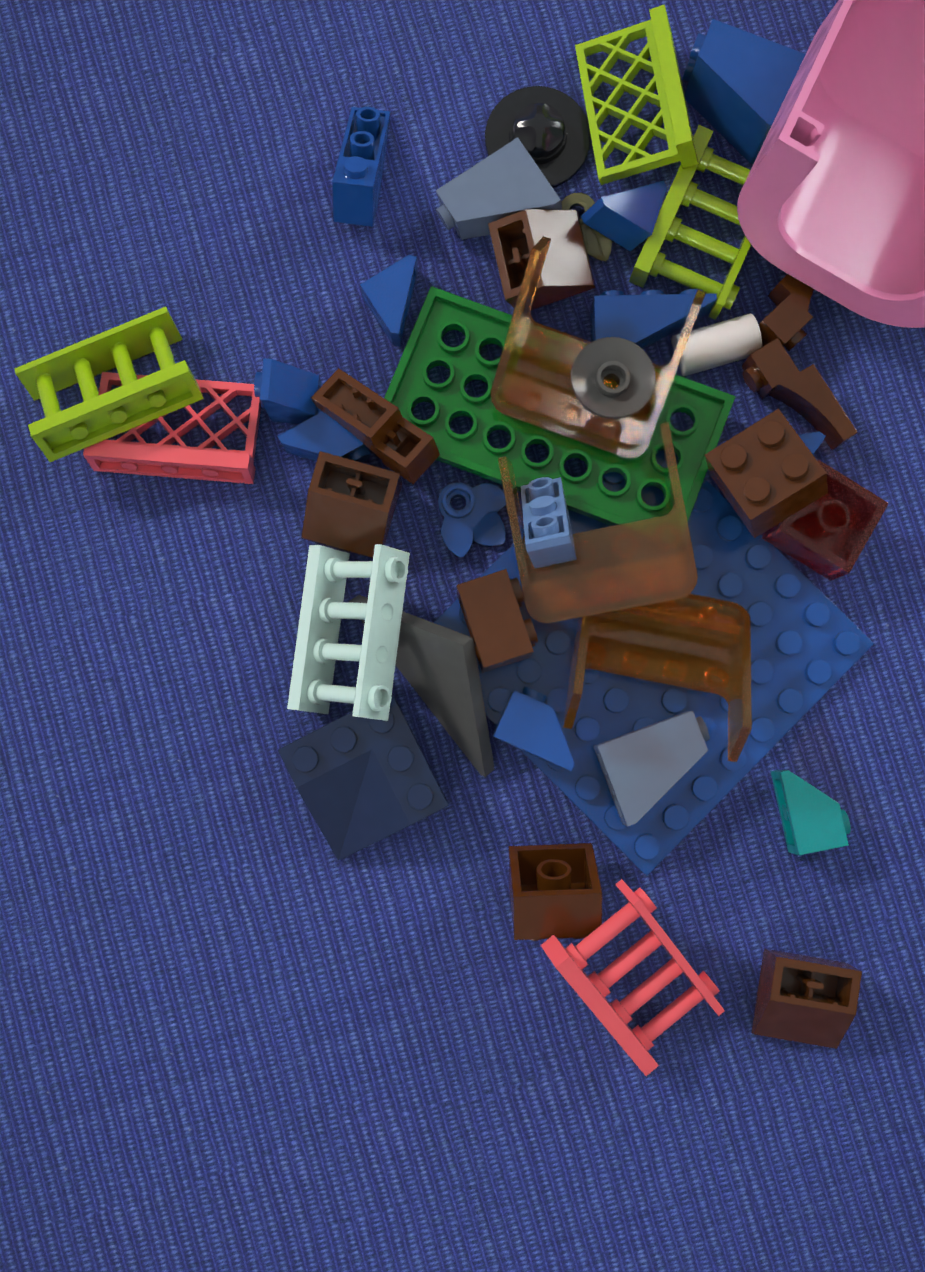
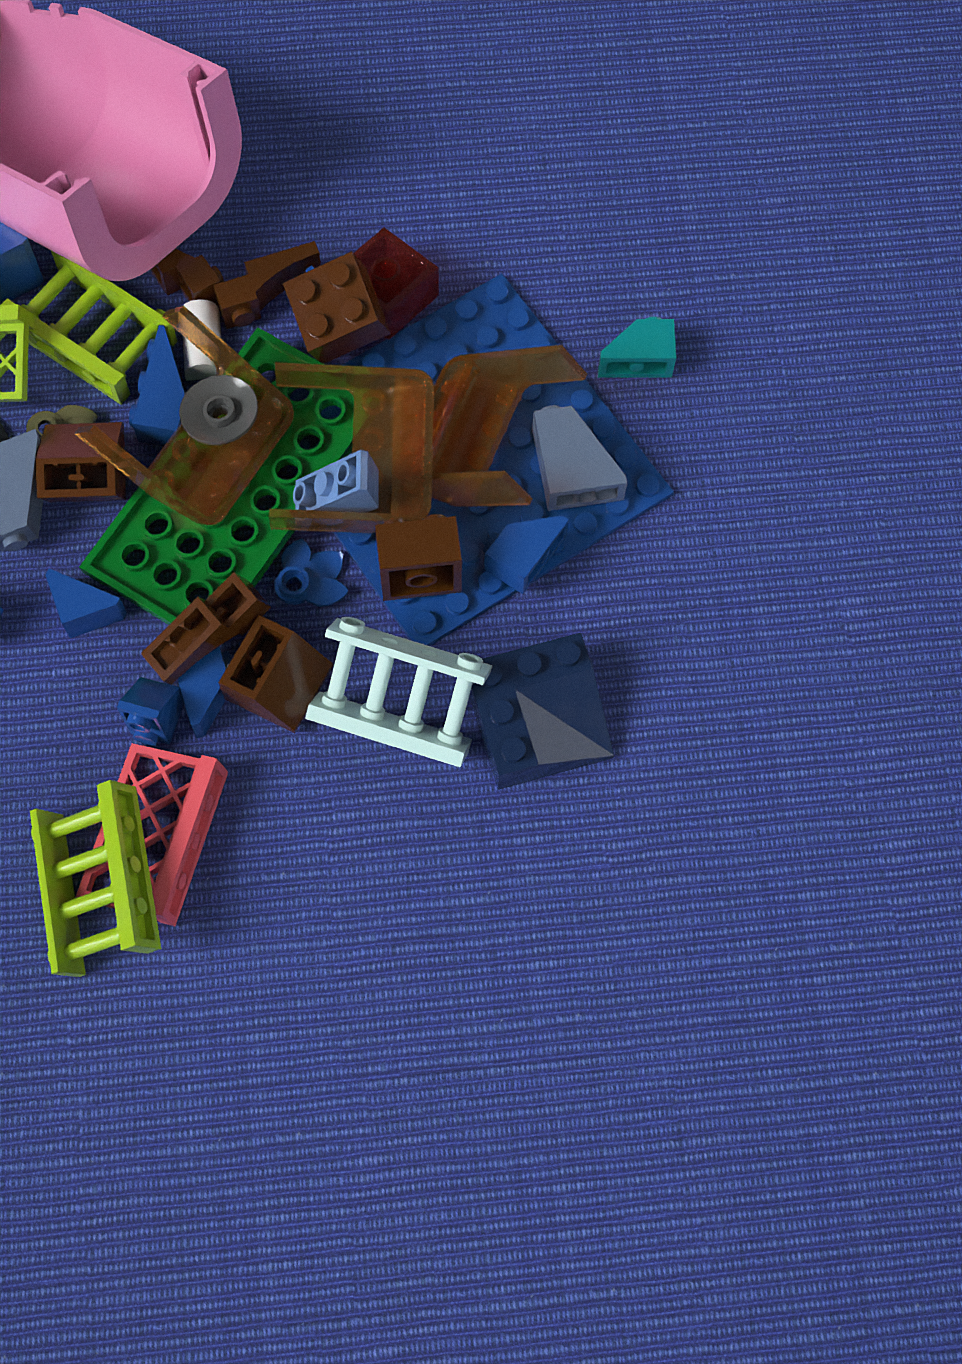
camera: 80 degrees left, 15 degrees down
dark grey tile [349,595,495,777] -> none
reddish brown brick [508,843,602,941] -> none
coral fence [540,879,725,1076] -> none
blue slope [581,181,667,251] -> none
reddish brown slope [752,949,862,1049] -> none

